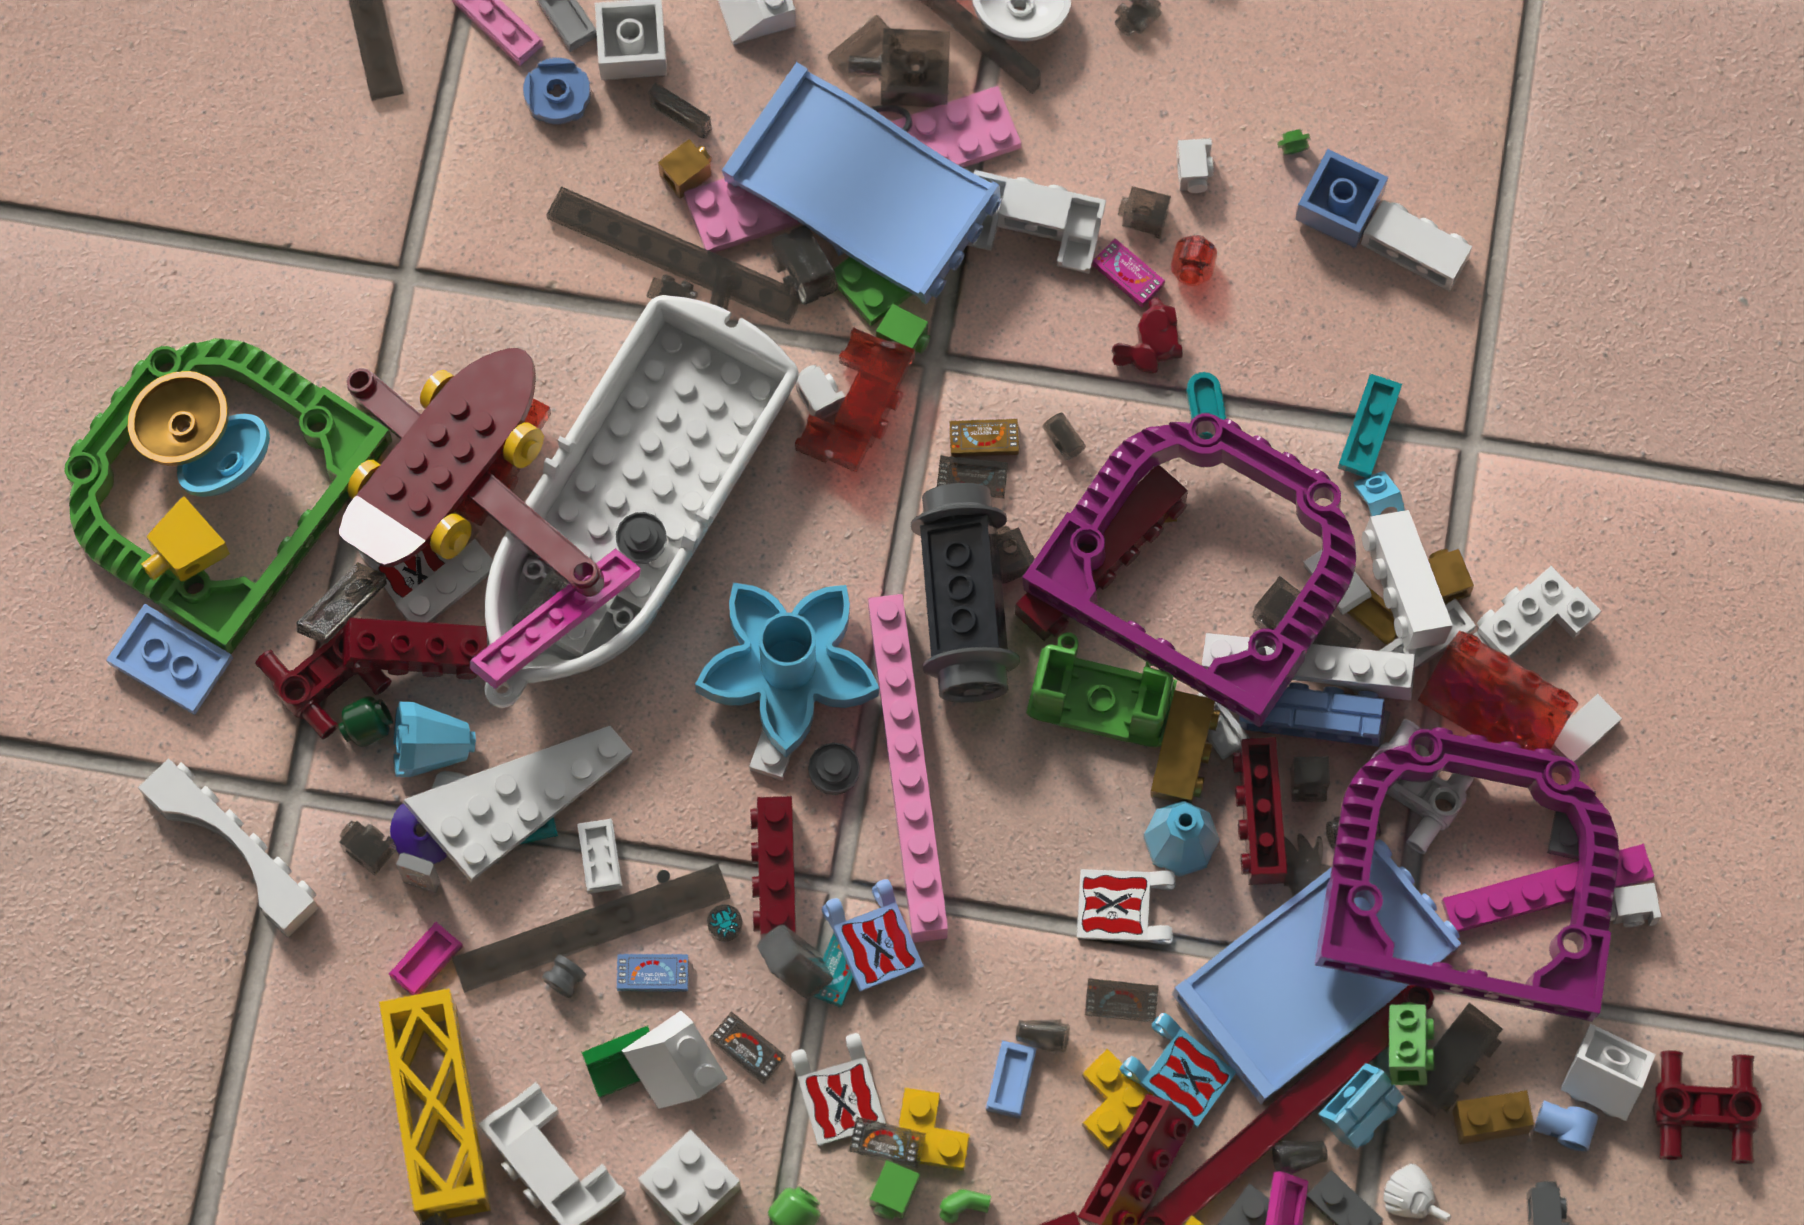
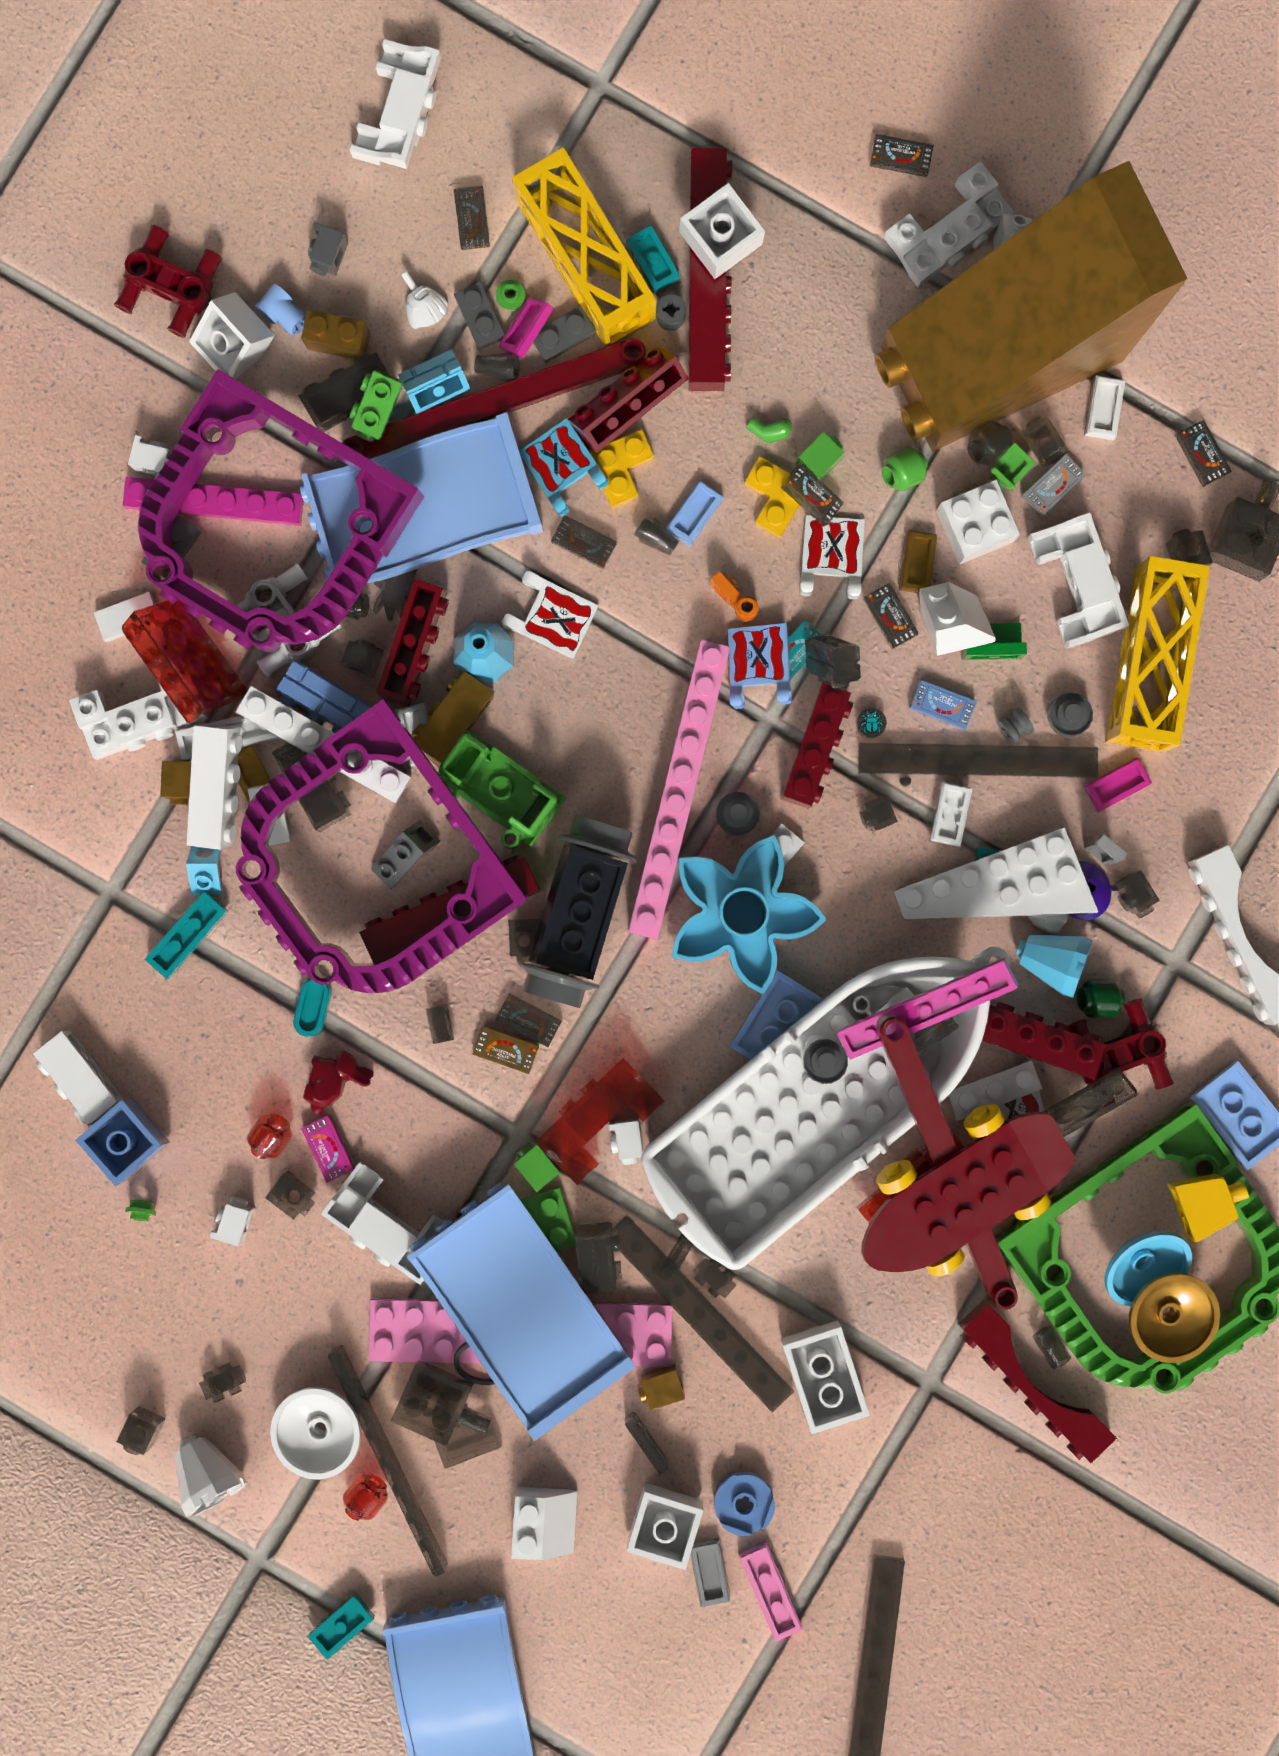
camera: 155 degrees left, 15 degrees up
none -> dark grey bracket [371,821,441,889]
none -> orange plate [710,571,759,622]
none -> light blue wing [729,970,824,1060]
none -> white brick [780,1320,870,1435]
none -> clear smoke plate [859,794,898,833]
none -> pearl gold tile [899,530,938,593]
none -> dark red arch [958,1299,1117,1463]
none -> clear smoke piece [1032,1325,1071,1369]
none -> dark grey plate [1047,693,1093,737]

